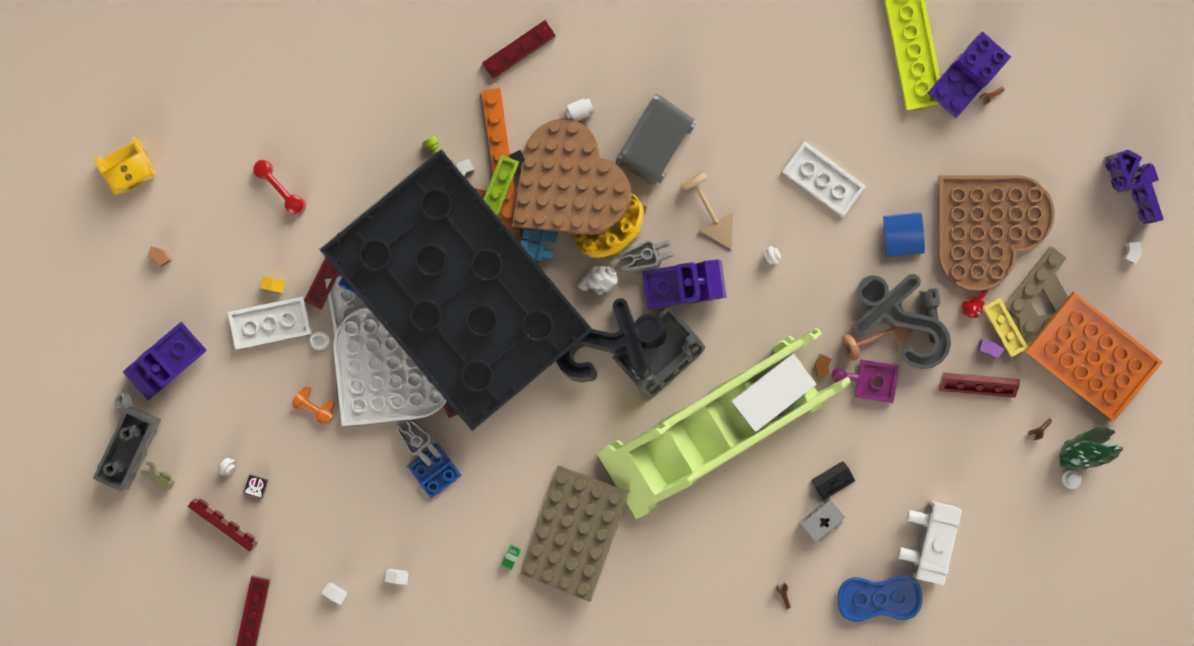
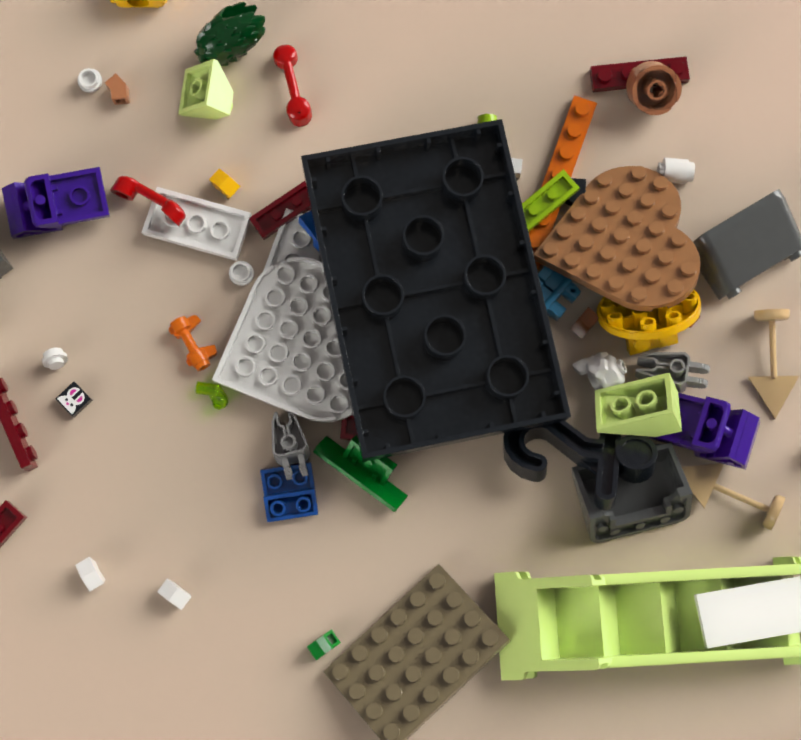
camera: 30 degrees right, 10 degrees down
none -> white plate [78,68,102,93]
none -> red piece [110,176,186,227]
none -> yellowish green slope [178,59,234,120]
none -> dark green head [194,2,265,66]
none -> clear neon green arm [195,381,228,410]
none -> green bracket [313,435,408,512]
none -> dark orange piece [570,307,598,339]
none -> yellowish green slope [595,373,682,437]
none -> nougat brick [626,61,682,115]
none -> tan piece [682,463,786,530]

